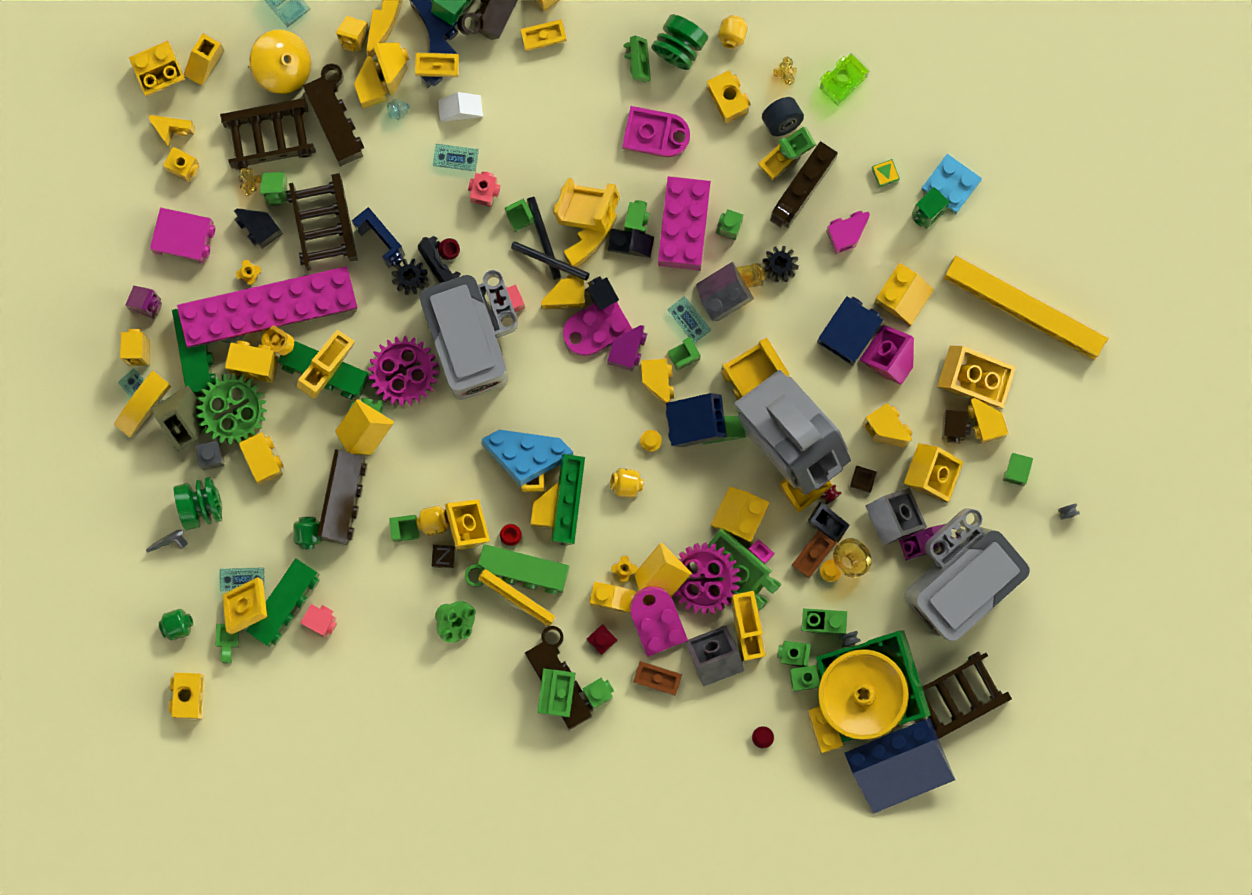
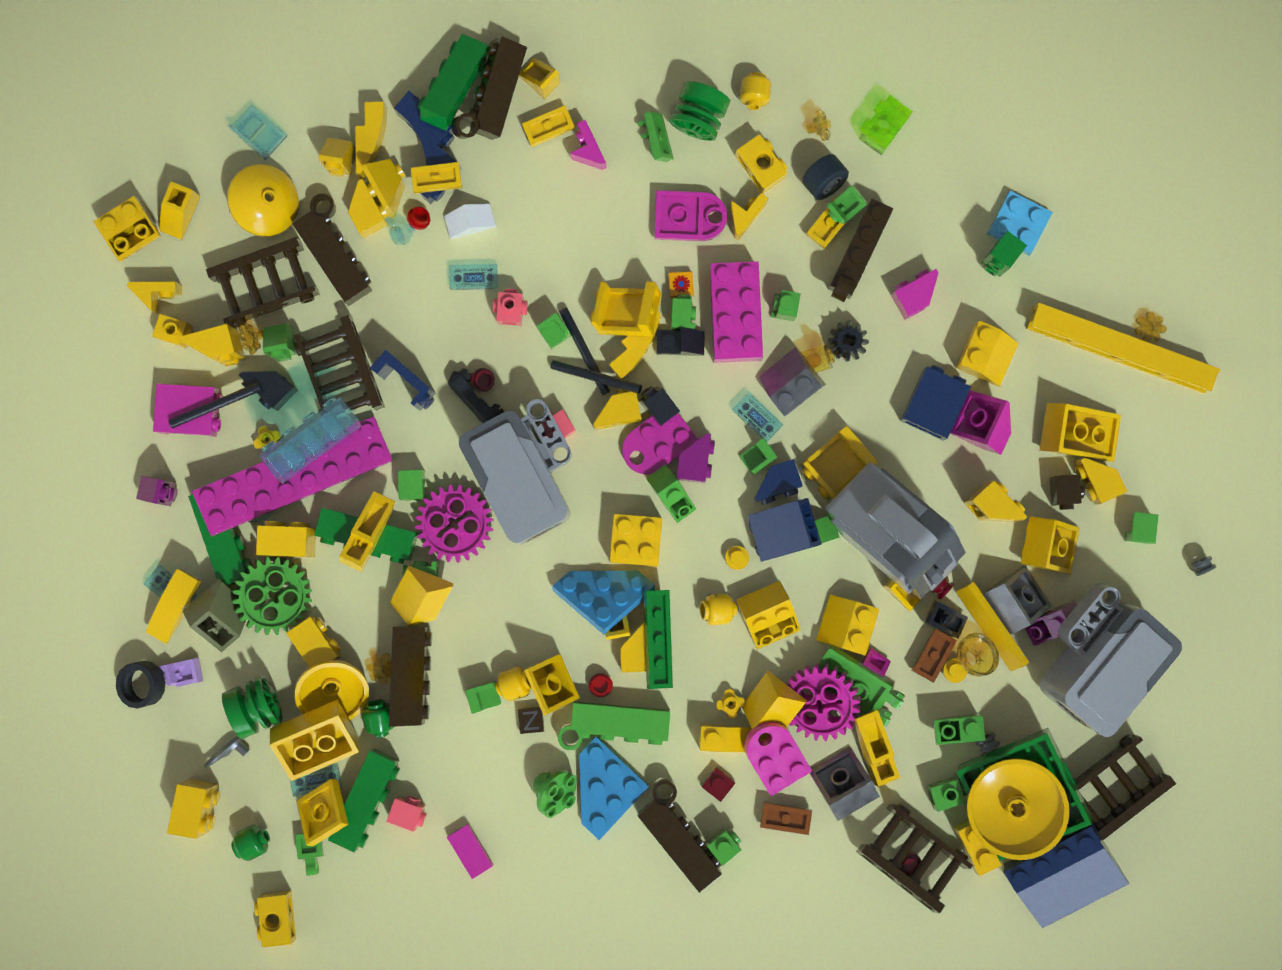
camera: 10 degrees left, 5 degrees up
yellow brick [120,329,150,366] -> none
dark grey brick [196,441,225,470] -> none
yellow plate [261,325,294,356] -> none
black gear [392,258,428,295] -> none
yellow axle [478,569,555,626] -> none
bright green plate [537,668,576,717] -> none
yellow slope [641,358,674,405] -> none
bright green brick [777,641,811,667] -> none
dark brown tile [850,465,877,493] -> none
tile [872,159,900,188] -> none
none -> black tyre [116,660,166,709]
none -> lavender slope [158,658,203,687]
none -> yellow brick [167,778,220,839]
none -> black bar [168,382,262,429]
none -> yellow slope [180,324,246,367]
none -> clear light blue brick [259,397,362,484]
none -> yellow brick [270,700,359,781]
none -> yellow dish [294,660,369,721]
none -> clear yellow plant [366,652,391,685]
none -> bright green panel [398,470,426,501]
none -> red plate [407,206,430,230]
none -> dark pink tile [447,823,494,879]
none -> dark pink slope [570,120,607,170]
none -> dark azure plate [579,736,649,840]
none -> yellow brick [610,514,662,567]
none -> bright green slope [646,465,696,523]
none -> light orange tile [669,271,694,298]
none -> yellow slope [730,193,769,241]
none -> yellow slope [736,580,801,650]
none -> dark blue slope [754,459,803,505]
none -> dark brown fence [856,804,973,914]
none -> yellow tile [956,582,1029,672]
none -> clear yellow plant [1135,312,1167,342]

